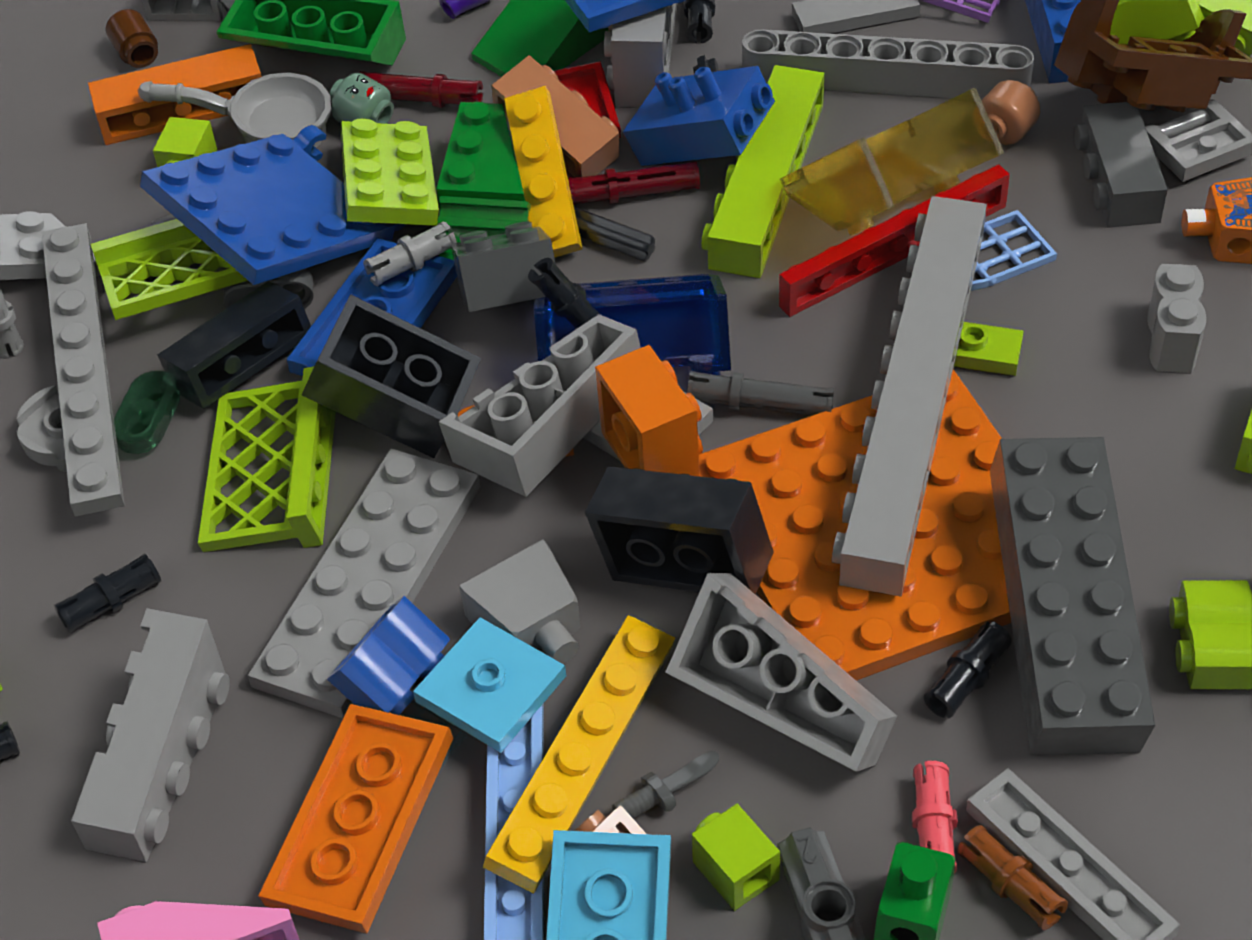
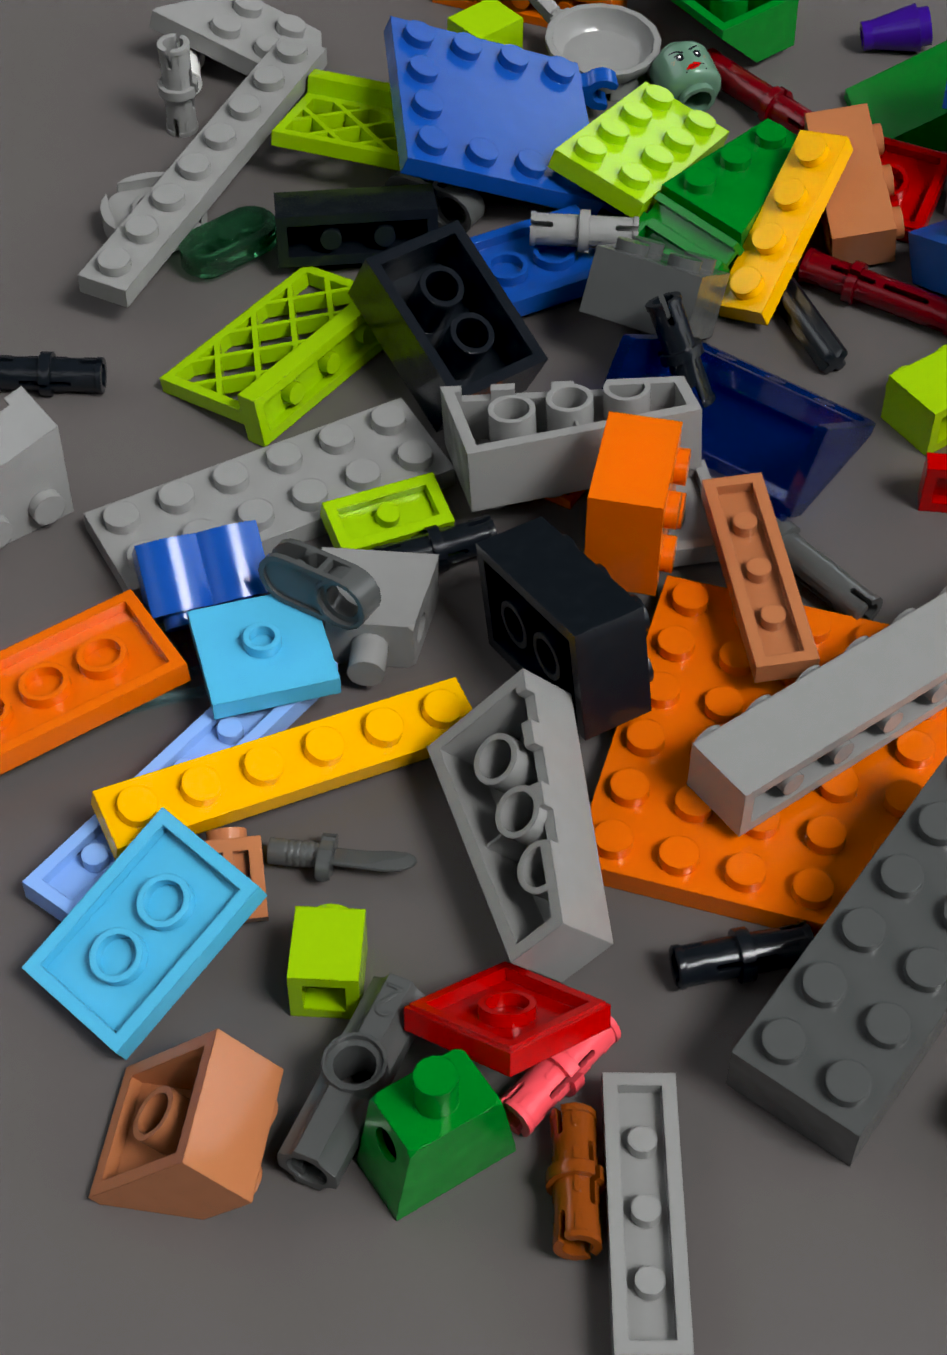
camera: 35 degrees right, 0 degrees up
none -> dark grey piece [258,538,381,630]
none -> lime plate [320,472,455,550]
none -> black pin [373,514,497,573]
none -> red plate [404,961,611,1077]
none -> nougat plate [701,472,820,683]

